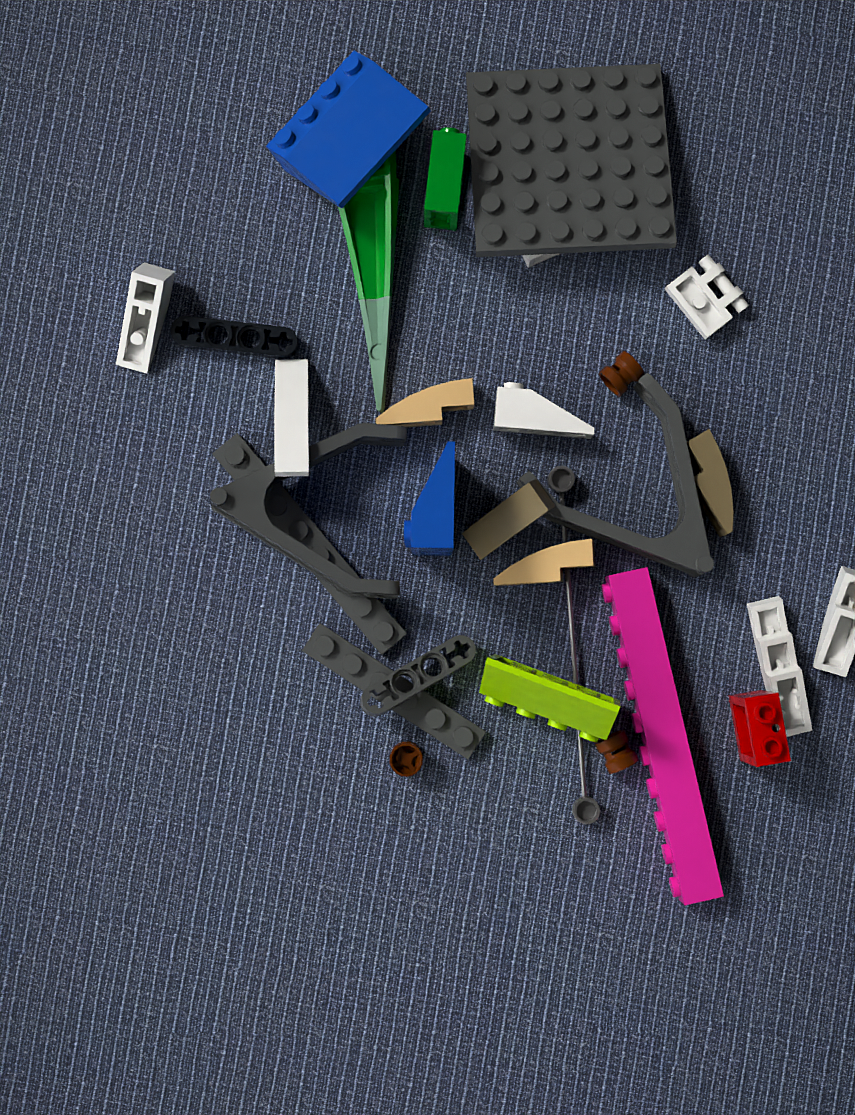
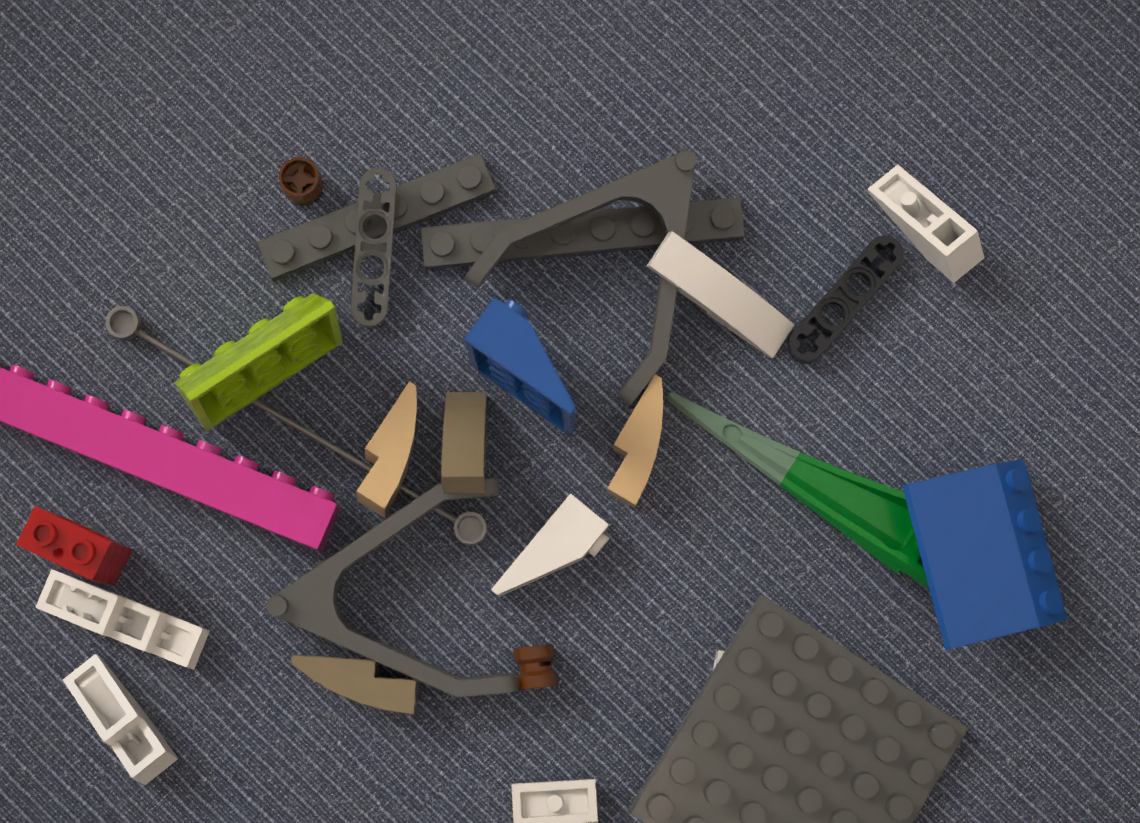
camera: 125 degrees right, 5 degrees down
green window [424,127,467,231] -> none
reddish brown wheel [595,729,639,774] -> none

